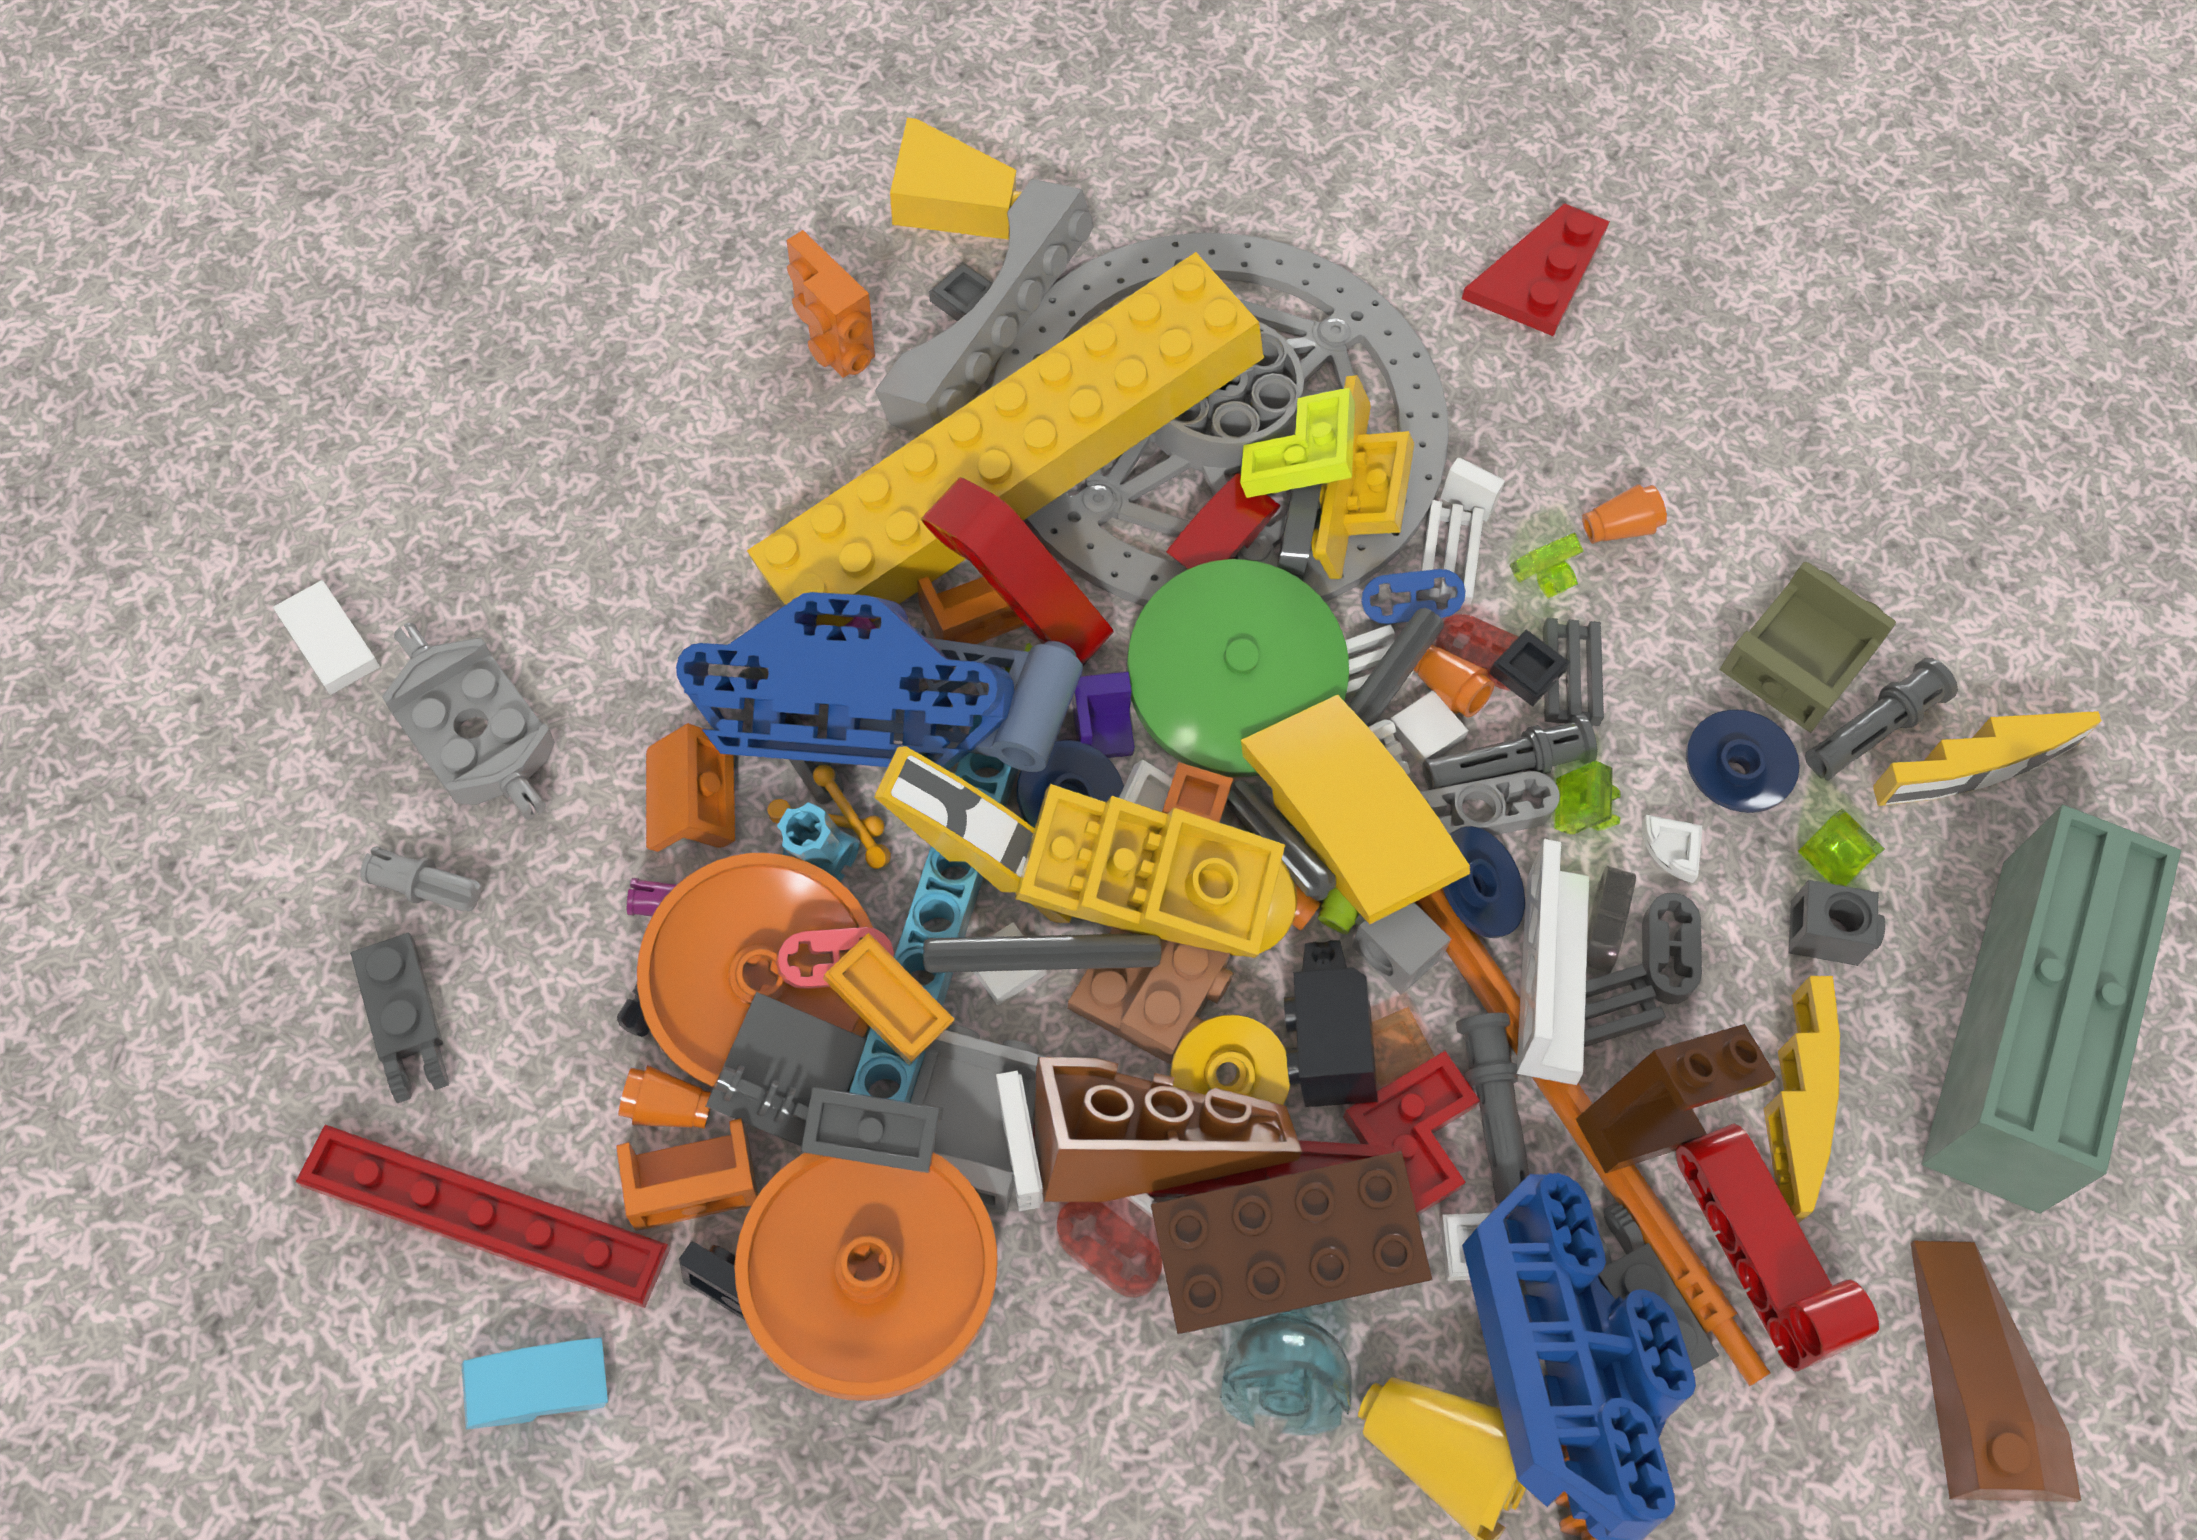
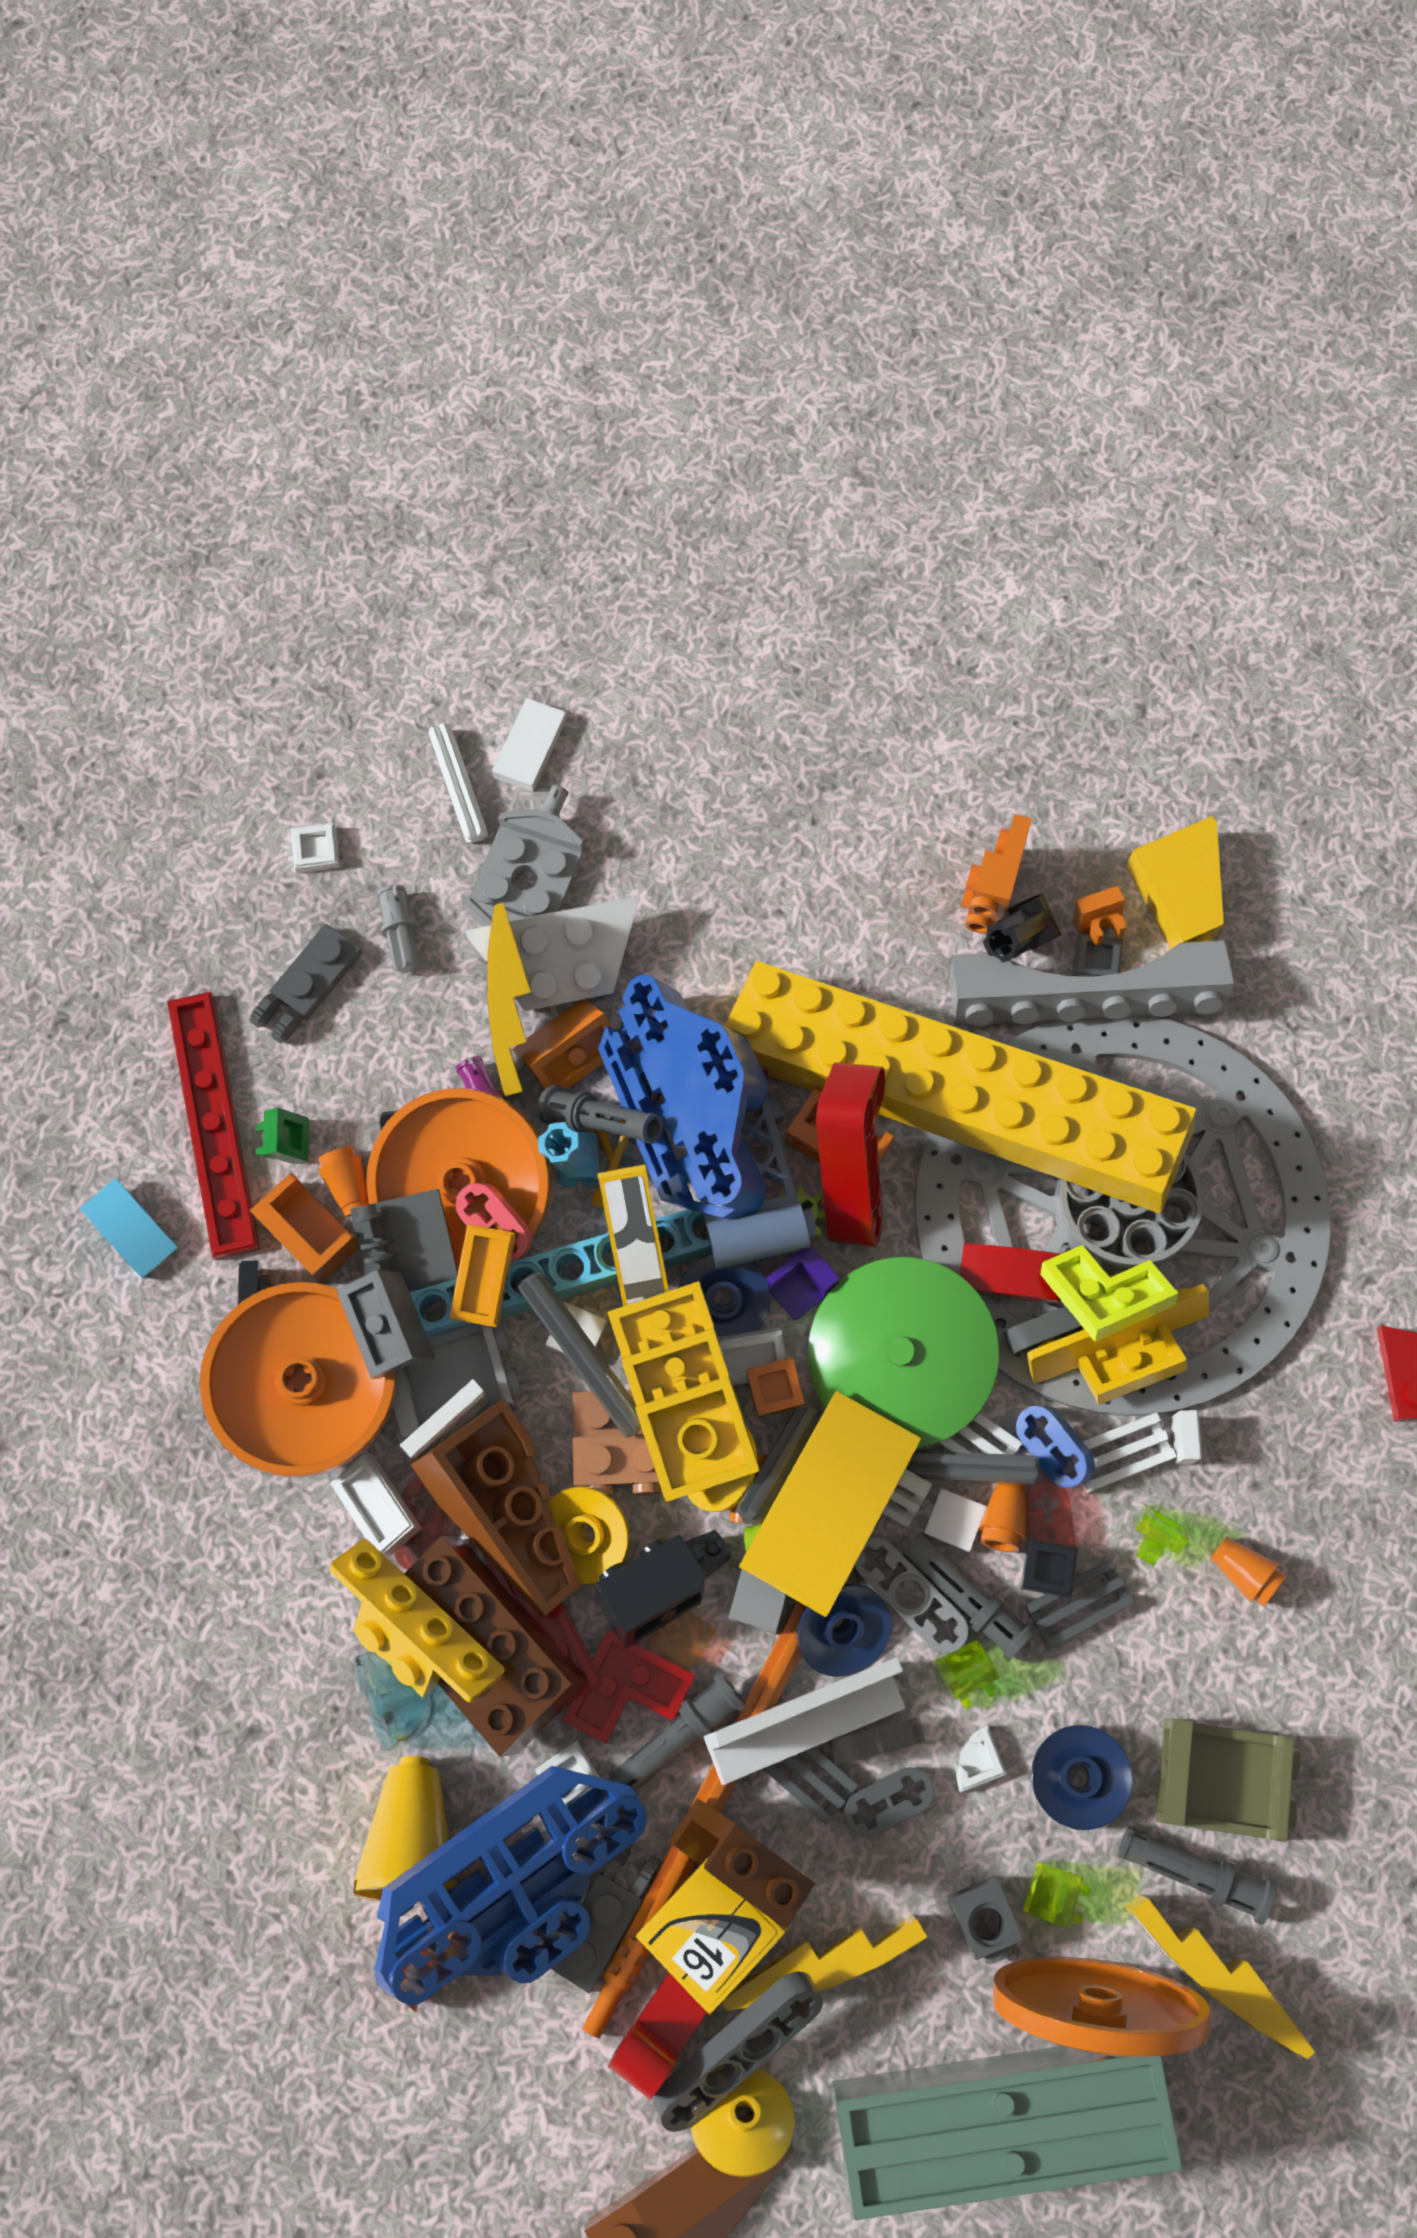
camera: 65 degrees right, 10 degrees up
none -> green tile [255,1108,309,1164]
none -> white tile [290,823,340,874]
none -> white tile [330,1452,422,1558]
none -> yellow bracket [330,1539,505,1702]
none -> white axle [429,723,488,843]
none -> white wing [465,896,638,1011]
none -> yellow slope [487,902,531,1096]
none -> dark grey pin [537,1085,664,1144]
none -> slope [635,1857,788,2015]
none -> dark grey beam [653,1971,823,2132]
none -> yellow dish [691,2068,795,2177]
none -> black piece [983,893,1062,963]
none -> orange dish [992,1957,1210,2057]
none -> orange tile [1073,886,1126,946]

